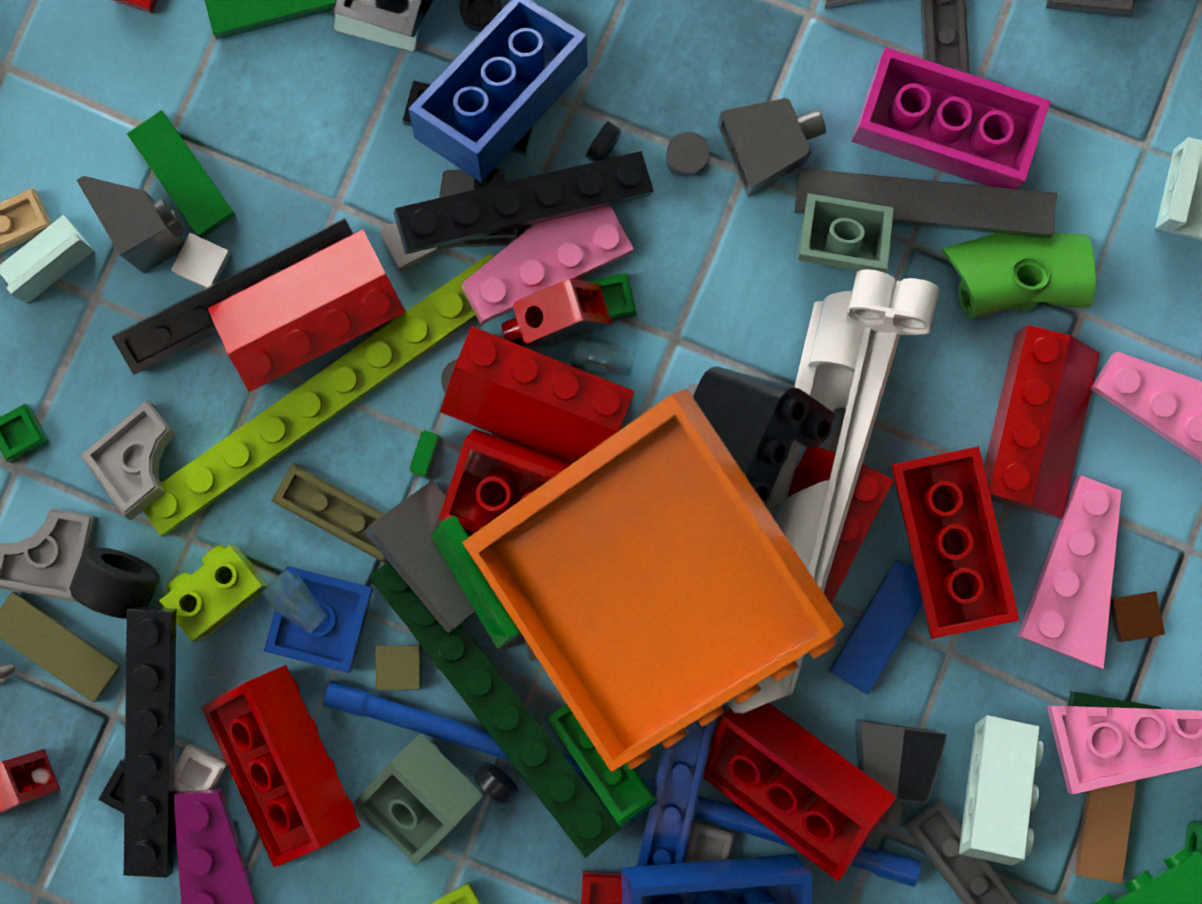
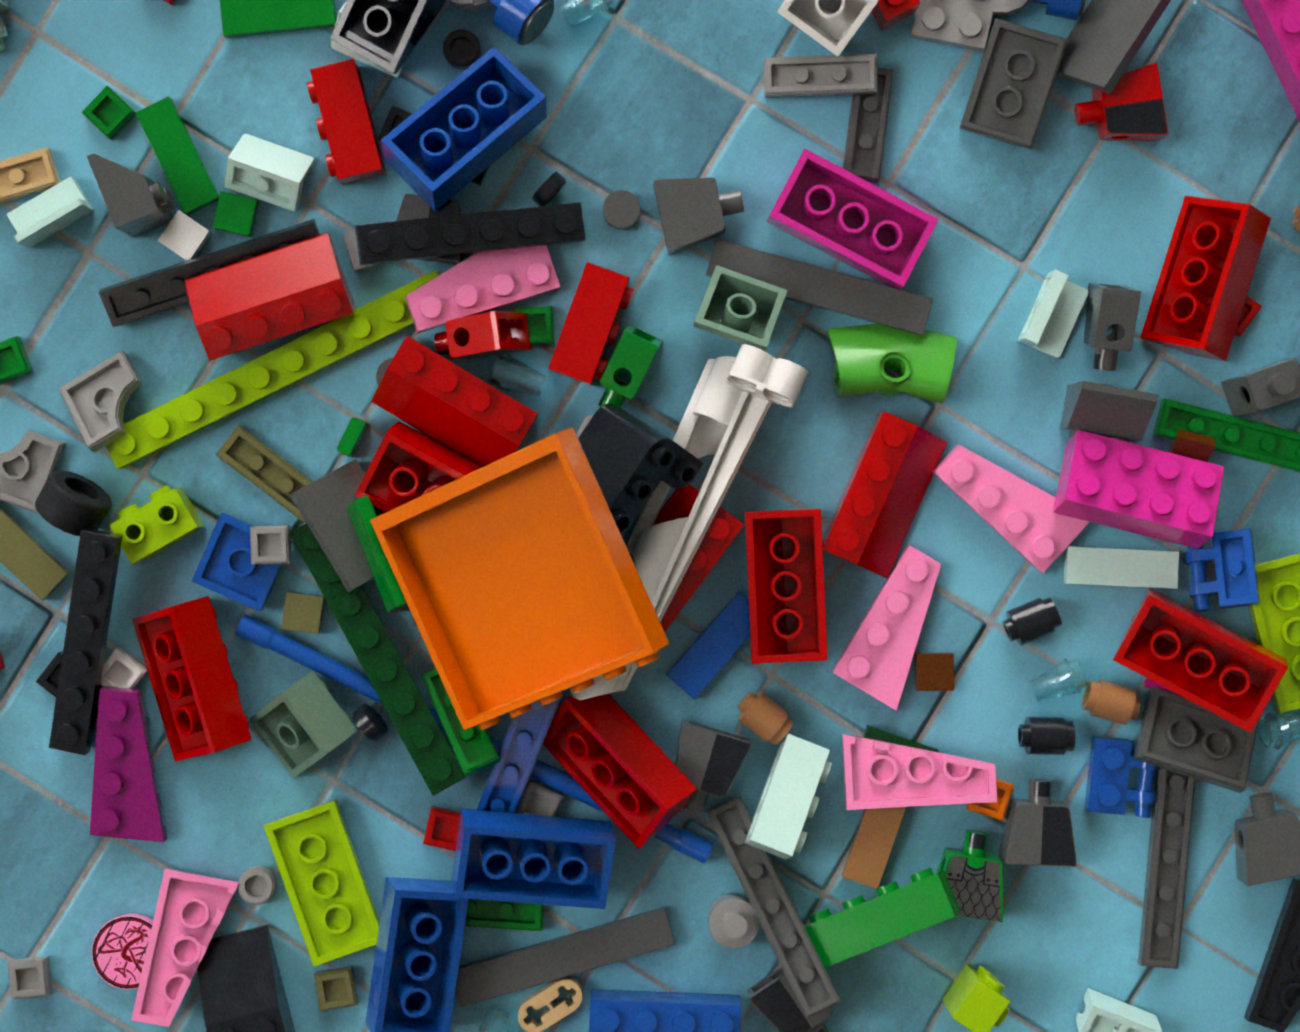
camera: 10 degrees right, 5 degrees up
clear light blue cone [261,568,327,634] -> none
none -> green tile [81,86,136,140]
none -> green tile [212,191,259,237]
none -> light aqua panel [224,134,314,212]
none -> light grey tile [250,525,291,564]
none -> red brick [307,58,386,185]
none -> red brick [548,262,634,386]
none -> green torso [598,325,663,408]
none -> medium nougat brick [737,690,793,745]

